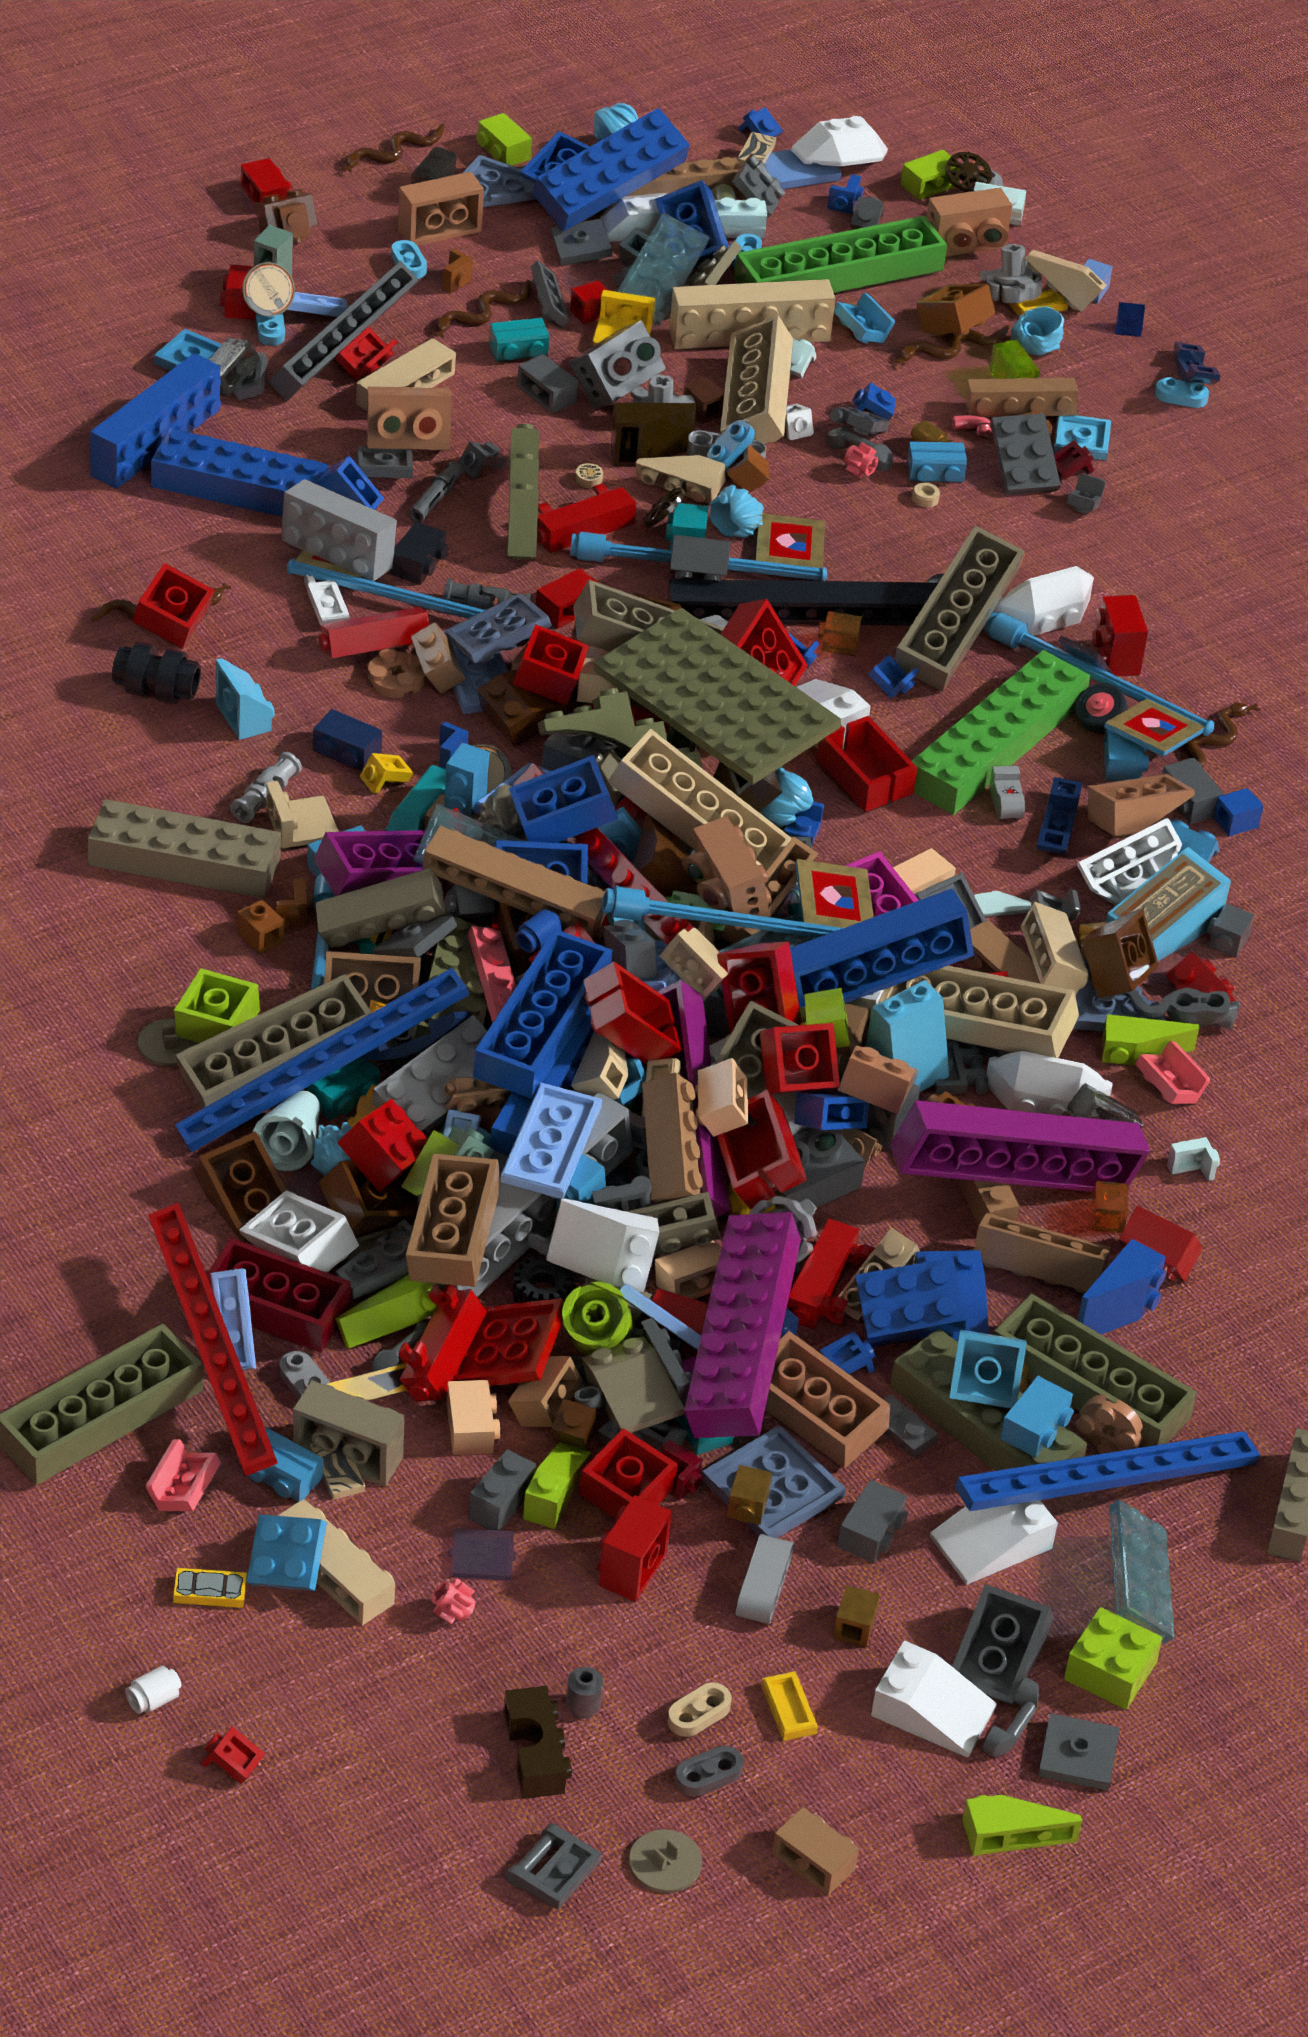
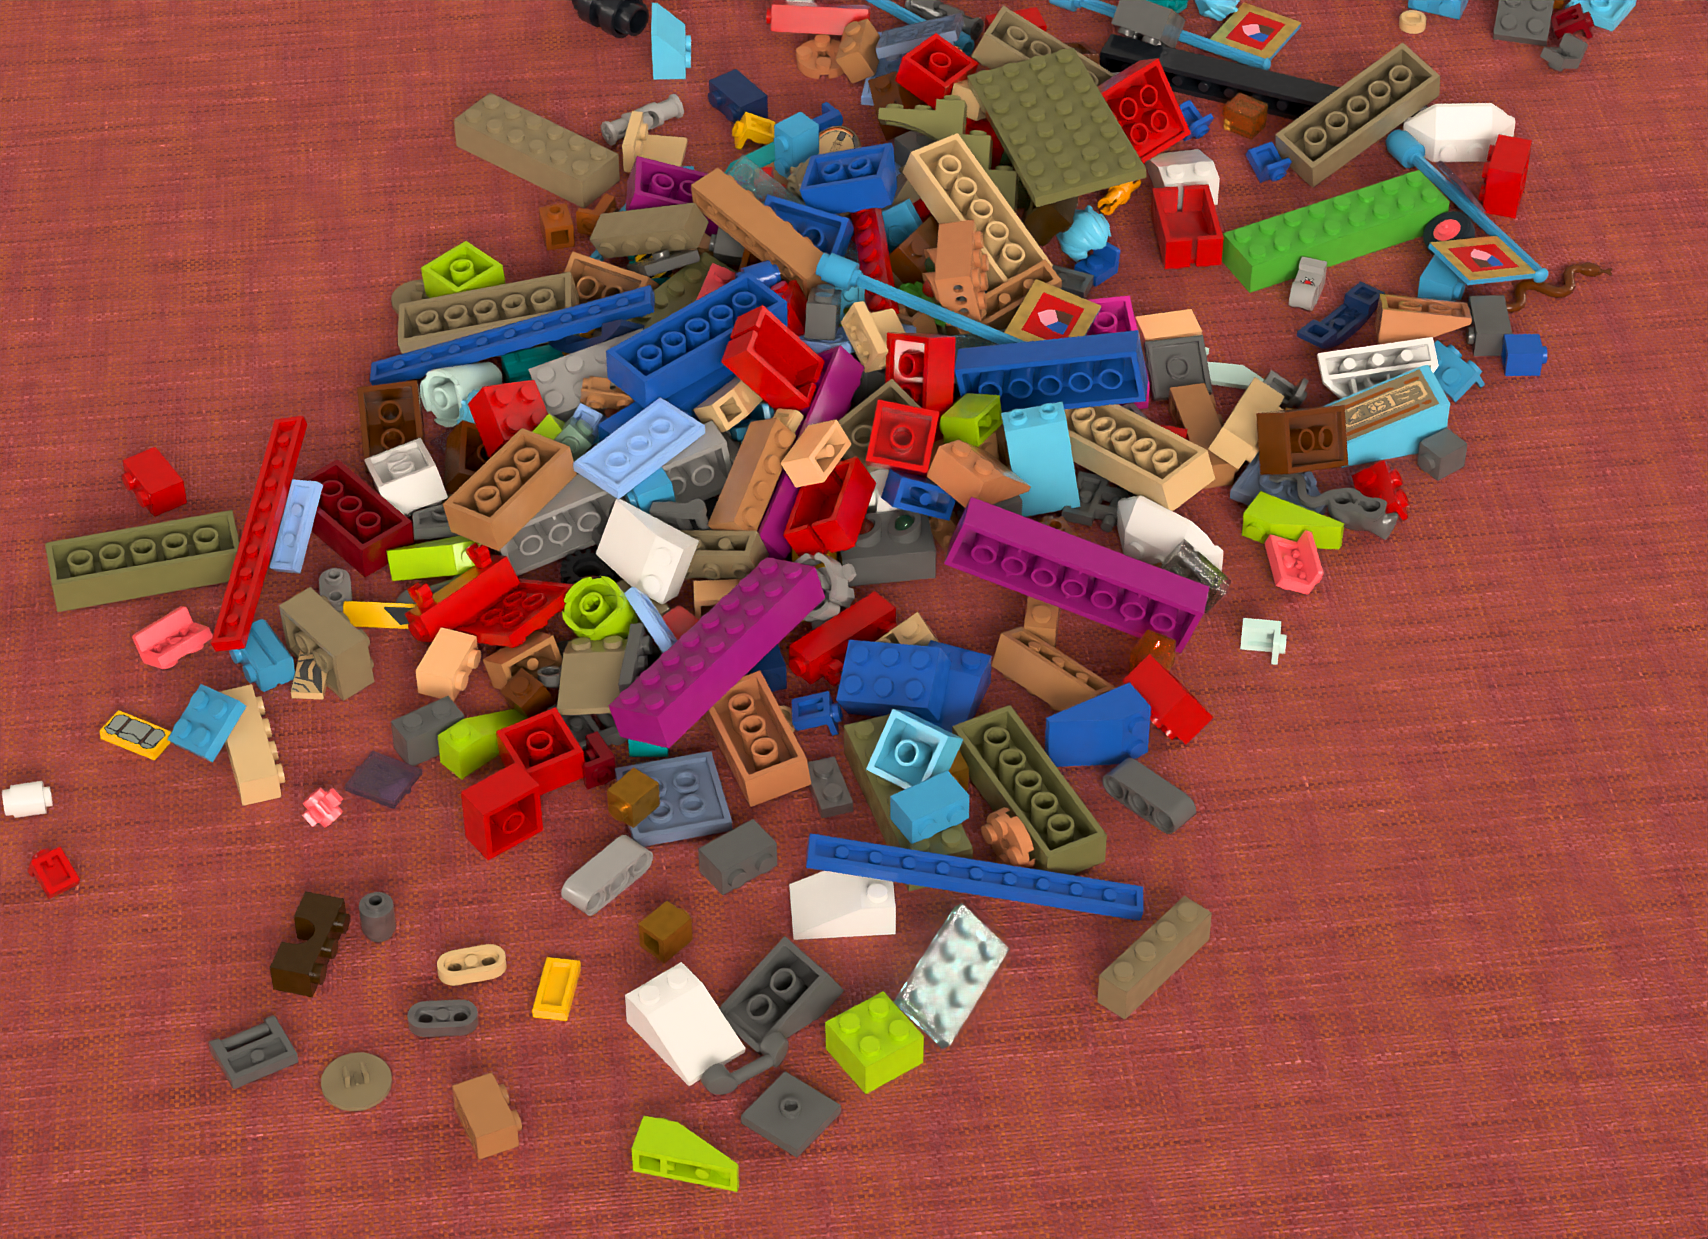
camera: 30 degrees right, 0 degrees up
none -> red brick [121,447,187,517]
none -> dark grey beam [1102,758,1197,834]

